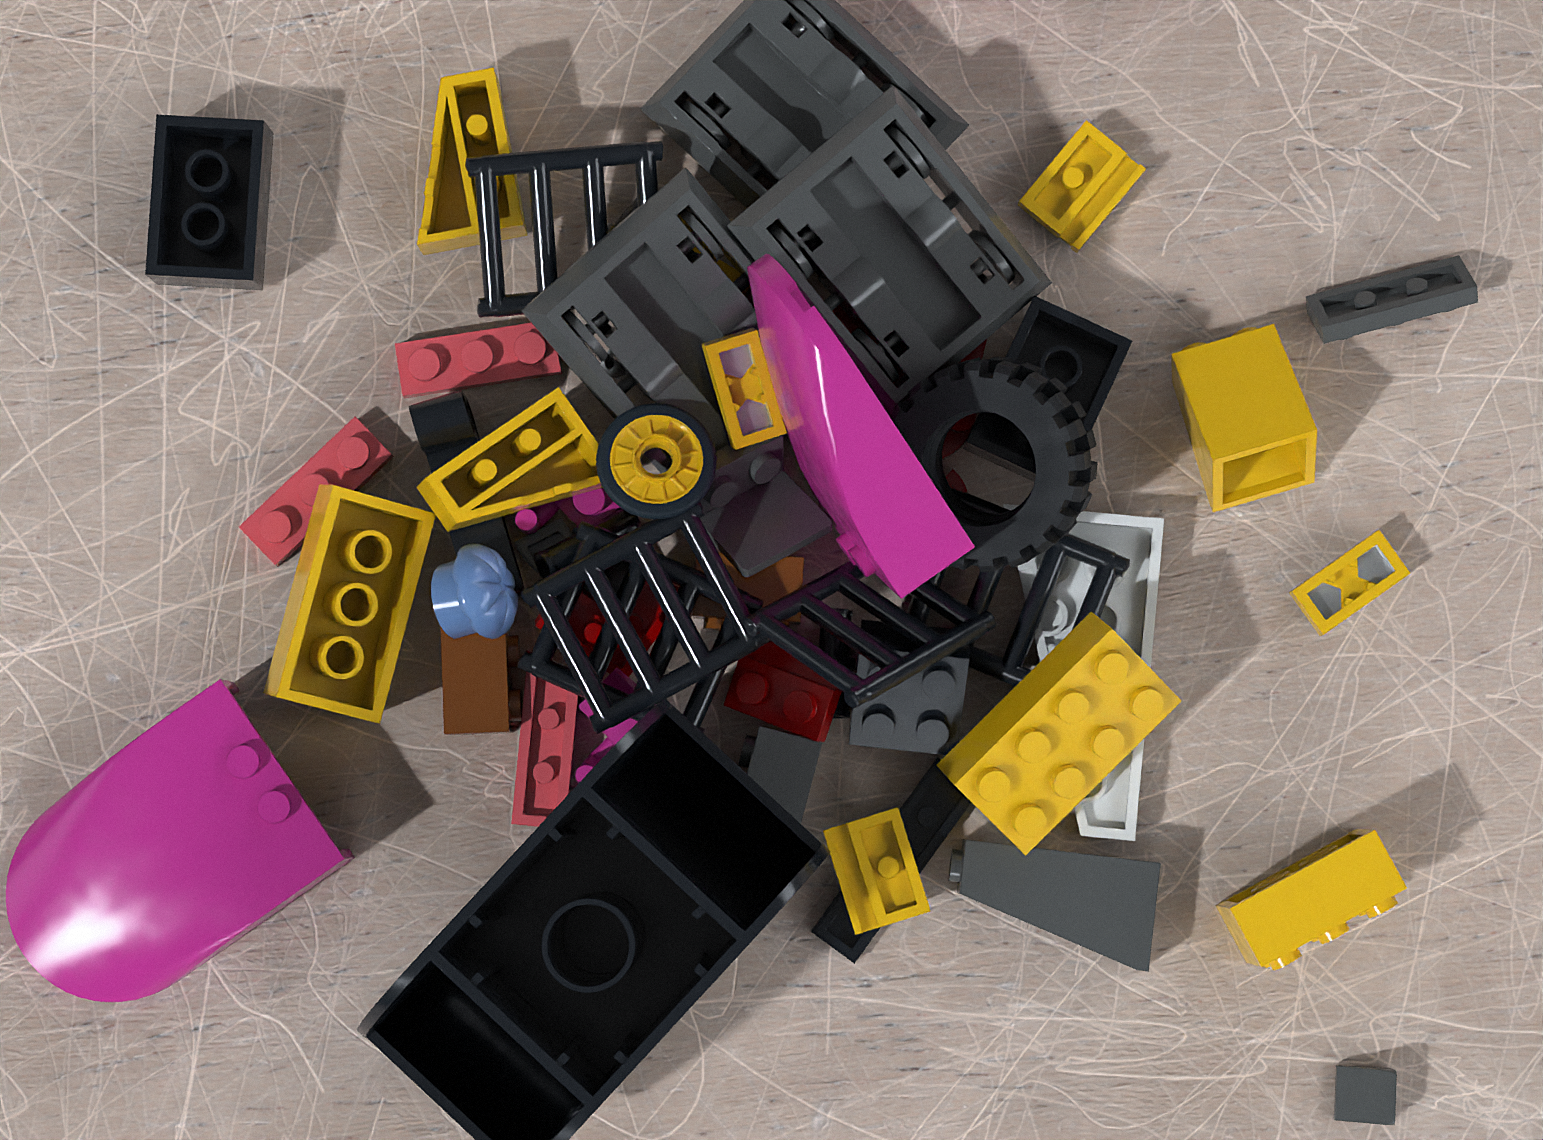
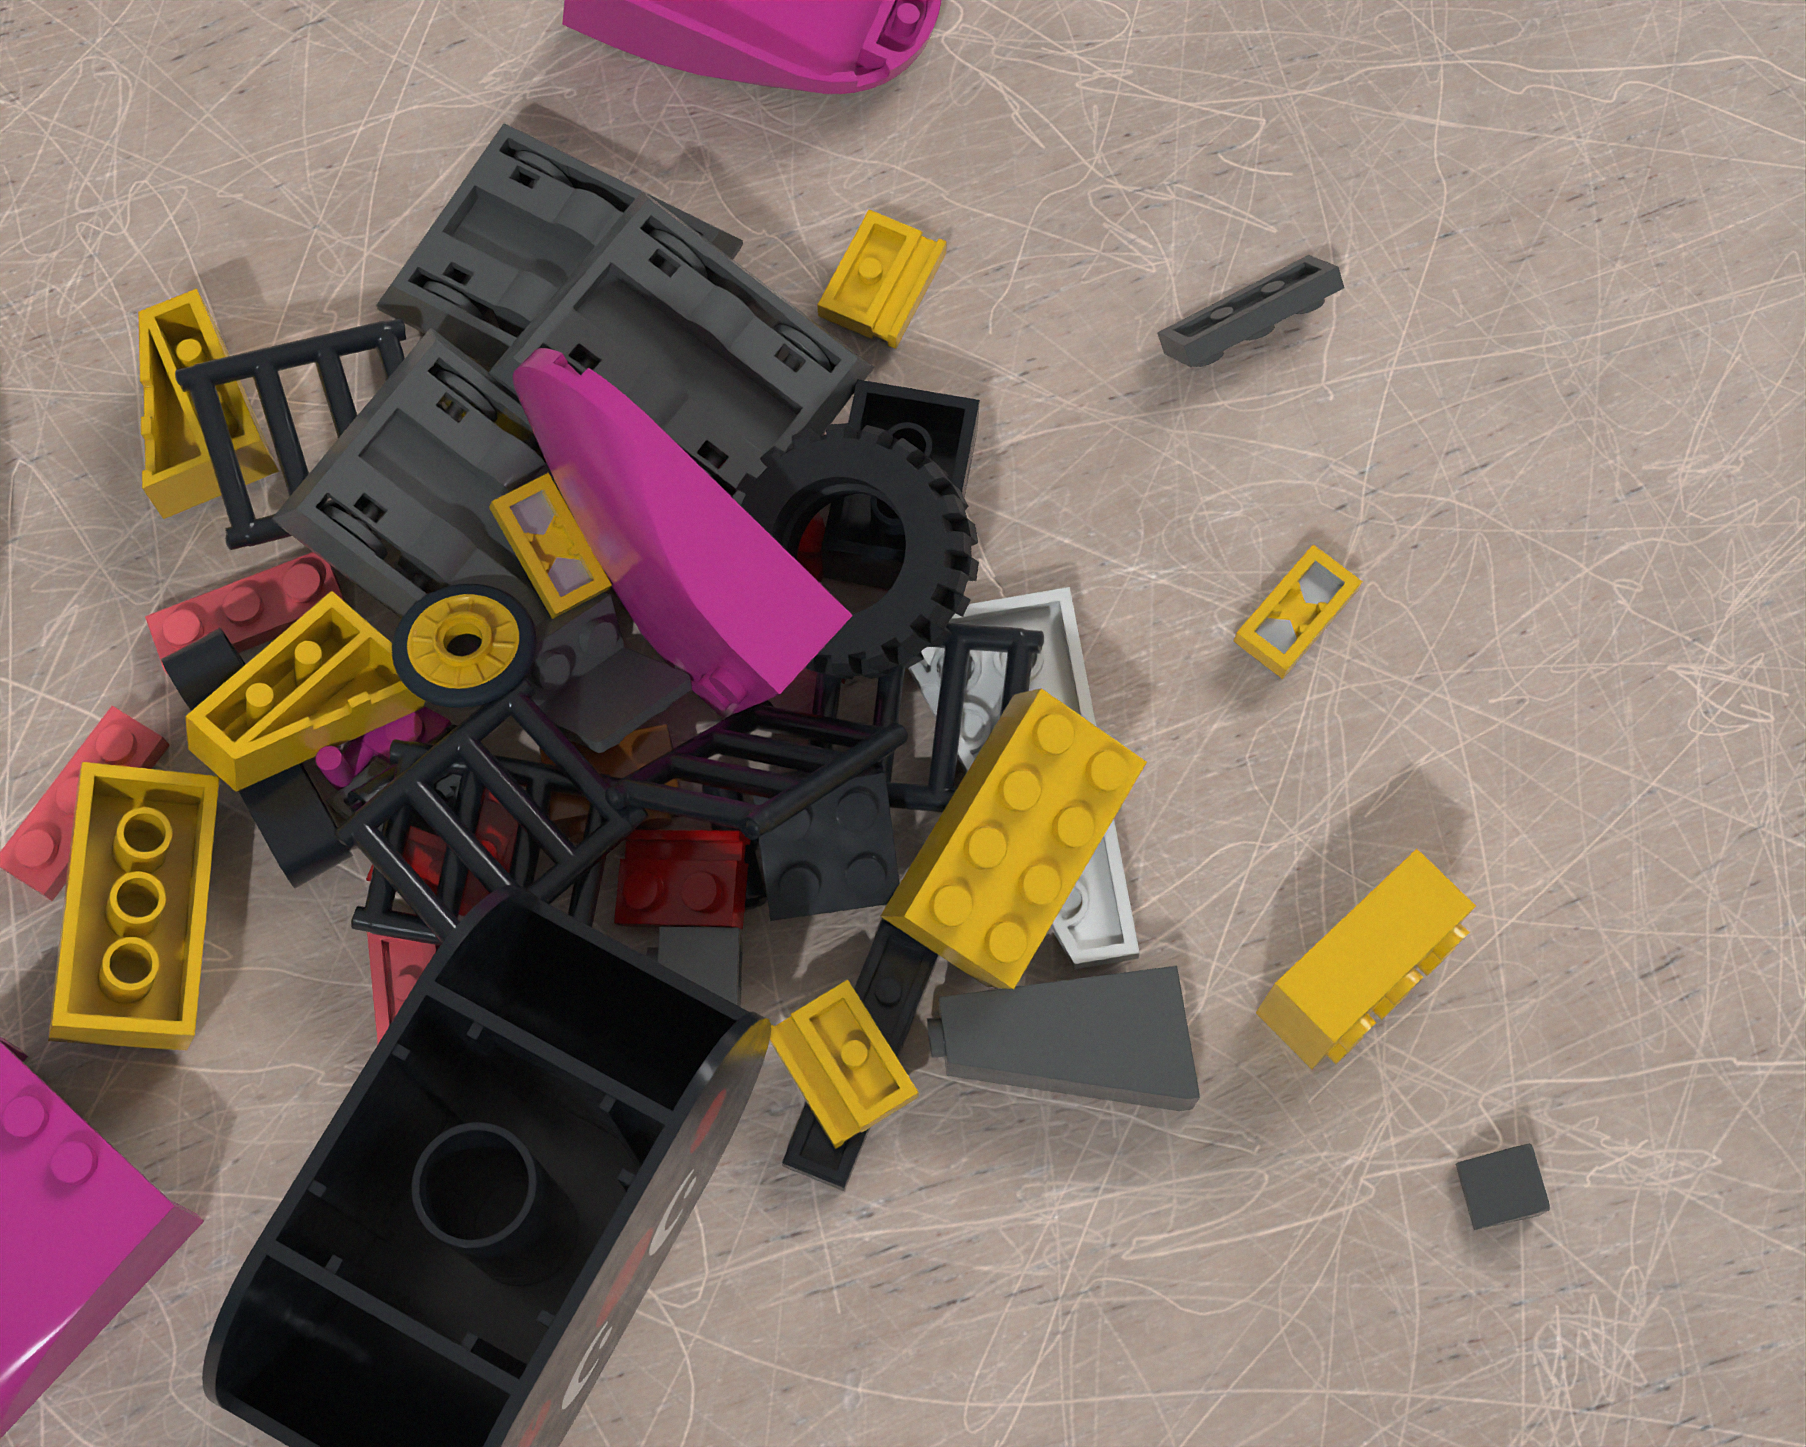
camera: 15 degrees left, 15 degrees down
medium blue piece [431,544,518,639] -> none
dark orange brick [440,626,522,735] -> none
yellow slope [1171,324,1317,512] -> none

